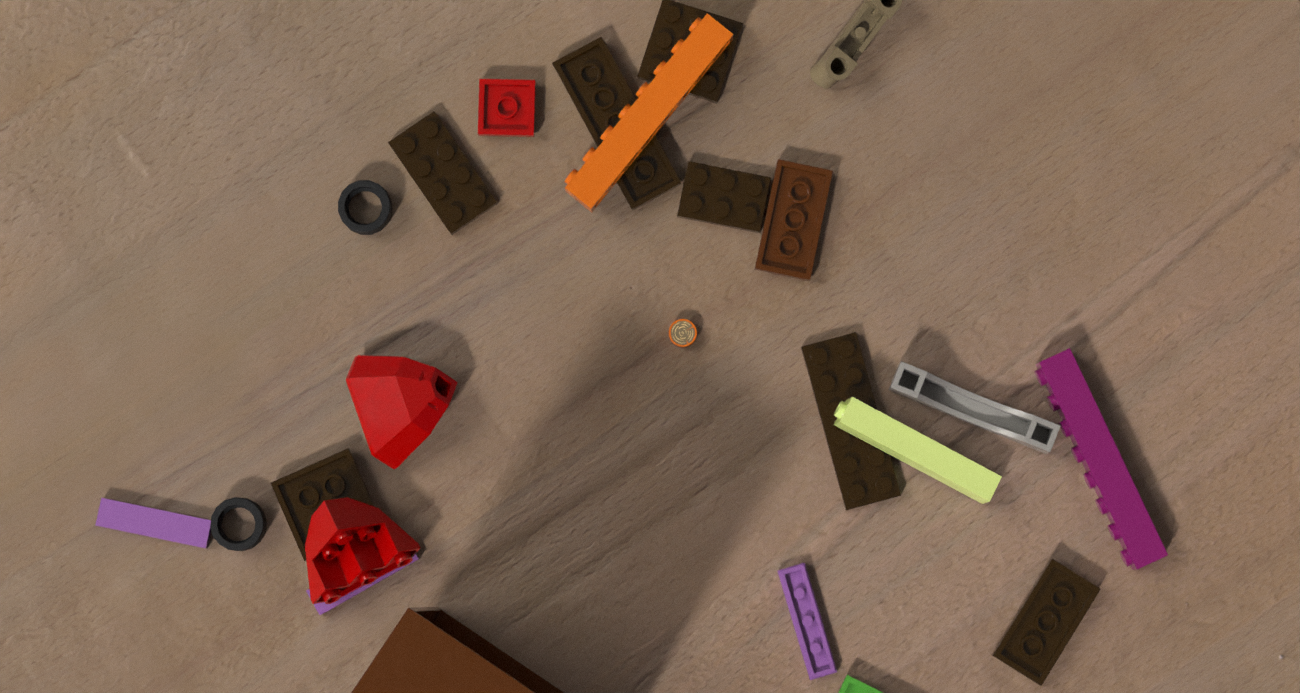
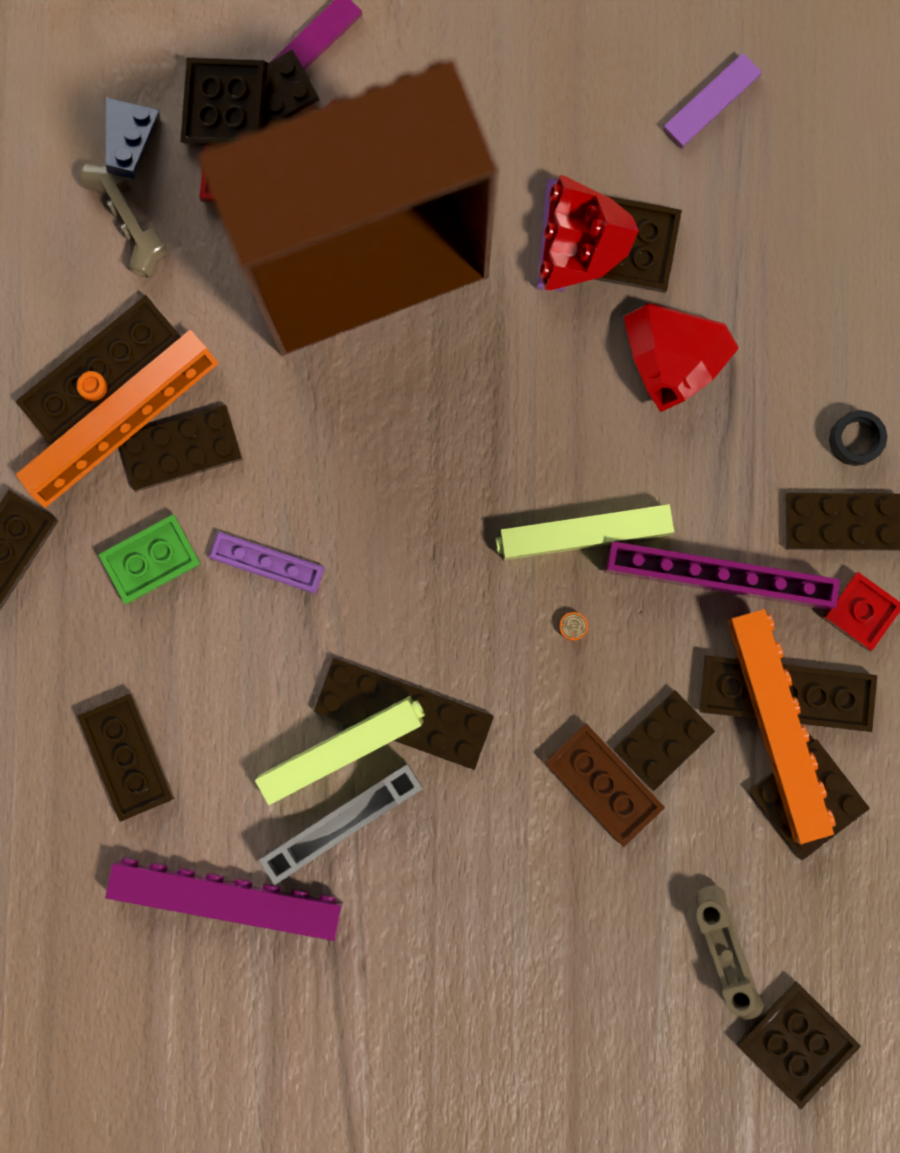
camera: 120 degrees right, 0 degrees up
black tyre [210,497,267,551] -> none
none -> yellowish green brick [495,504,674,560]
none -> magenta brick [604,541,840,610]

